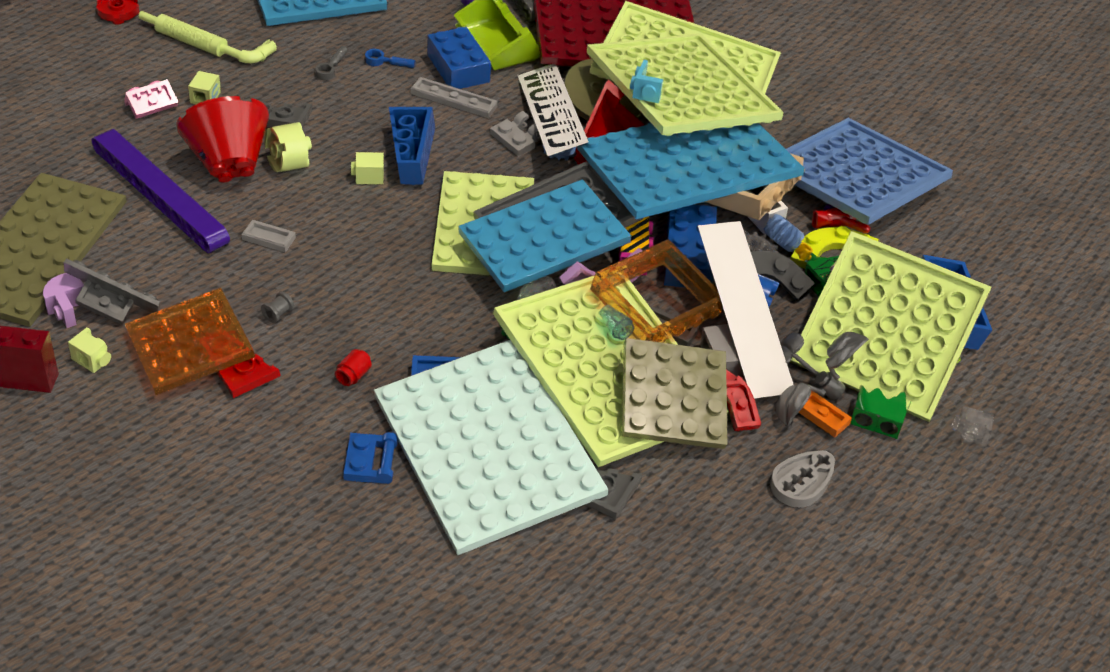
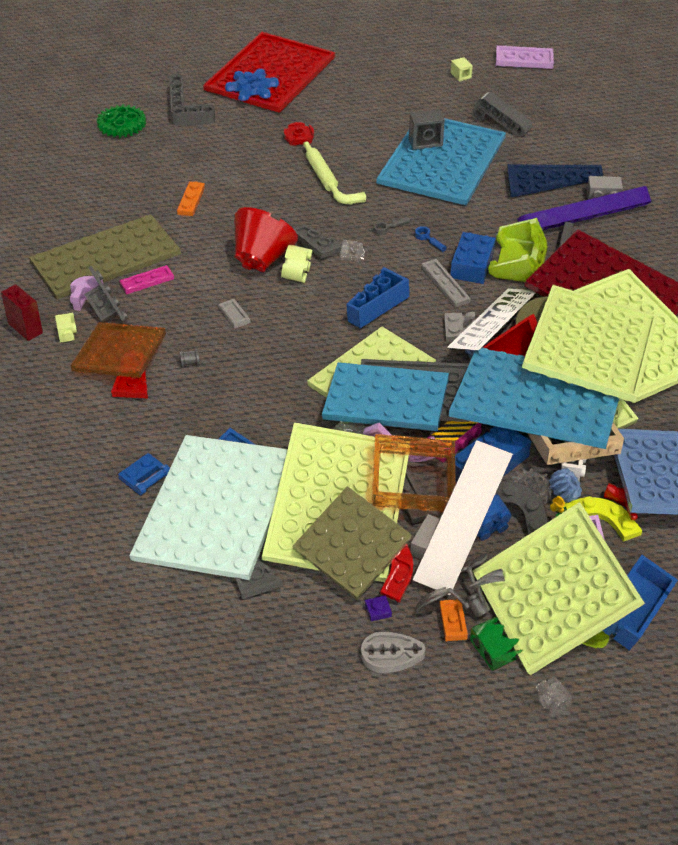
camera: 45 degrees right, 0 degrees up
dark purple beam [91,129,230,253] -> none
bracket [124,80,178,119] -> none
yellowish green brick [188,71,221,104] -> none
red brick [335,349,372,386] -> none
yellowish green brick [351,152,384,184] -> none
clear light blue cone [600,305,634,340] -> none
medium azure bracket [630,60,663,103] -> none
none -> dark pink tile [119,265,174,294]
none -> orange plate [177,181,205,216]
none -> clear brick [339,239,365,263]
none -> dark purple plate [365,595,392,622]

